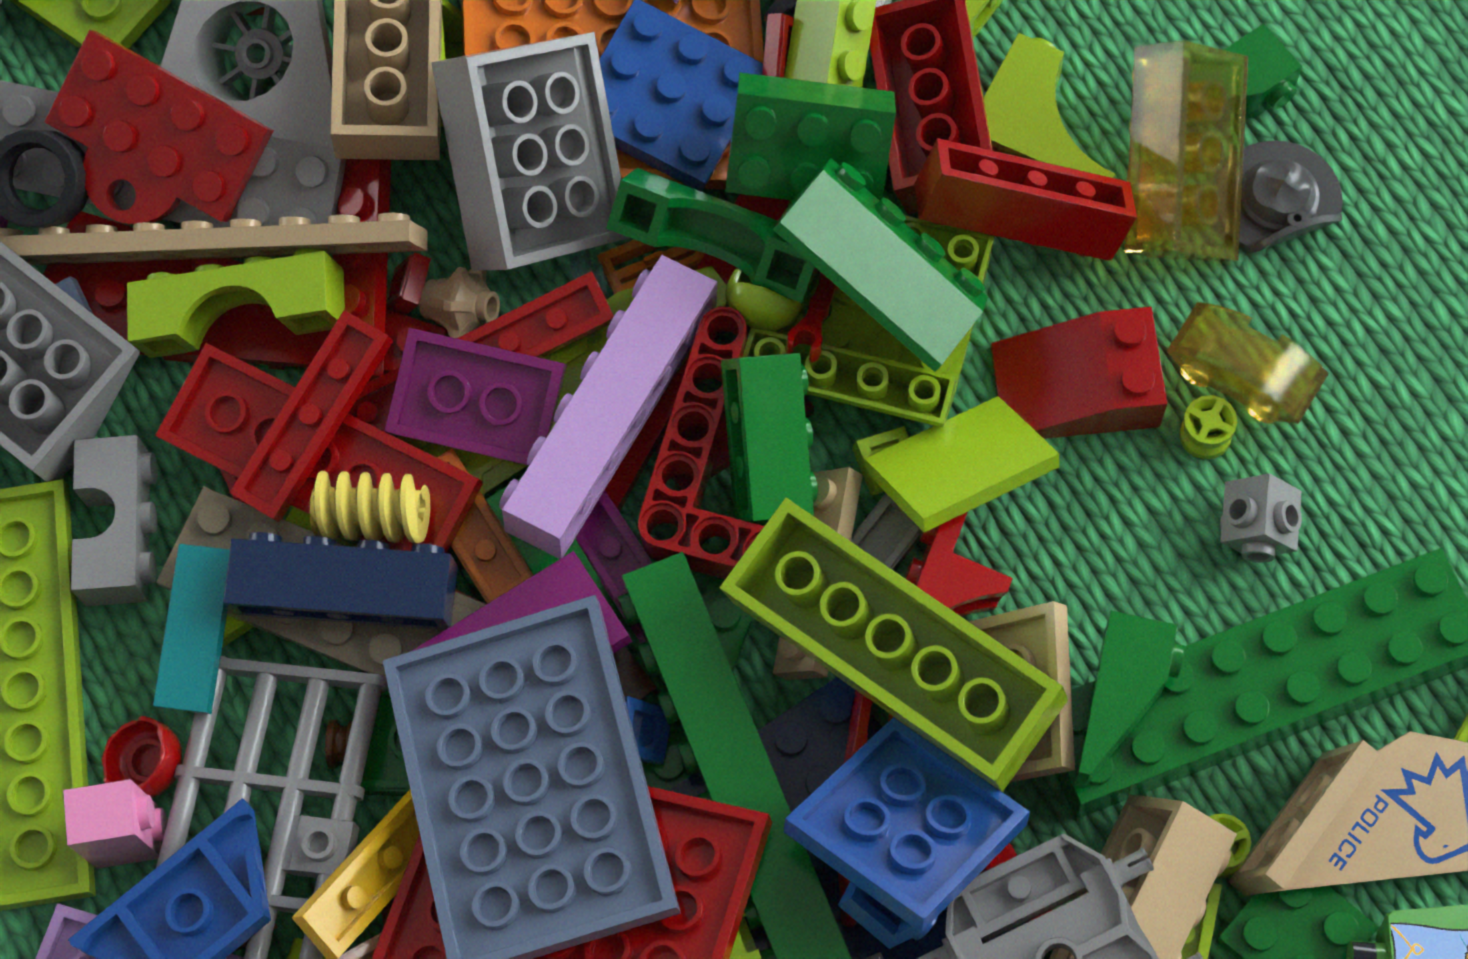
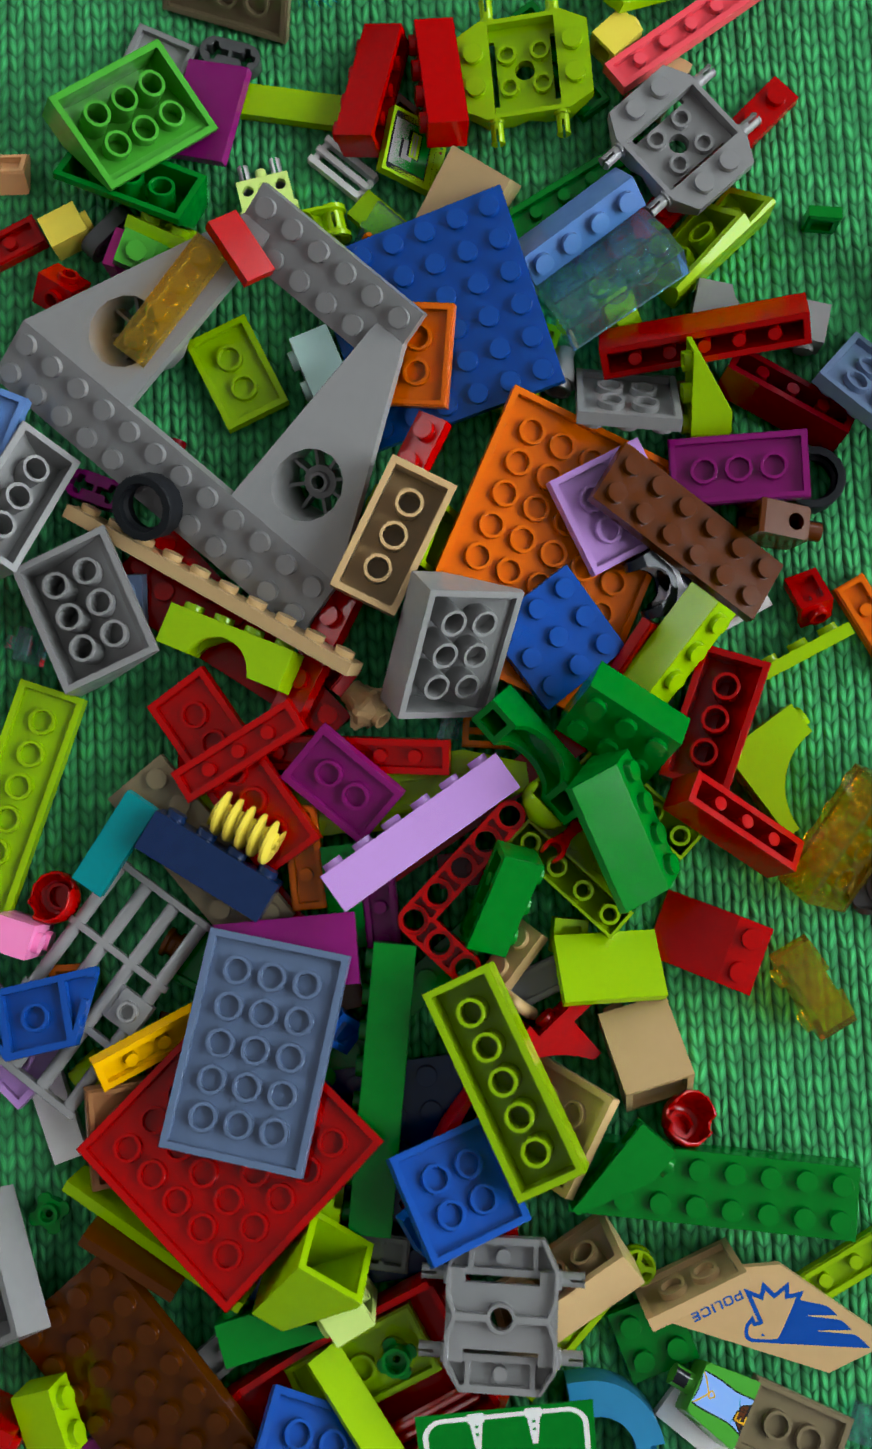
camera: 25 degrees right, 15 degrees up
red plate [44,30,274,224] -> none
light grey arch [71,435,158,606] -> none
lime wheel [1179,395,1238,460] -> none
light grey brick [1220,473,1302,563] -> none
none -> tan slope [598,998,695,1112]
none -> red hair [661,1090,717,1148]

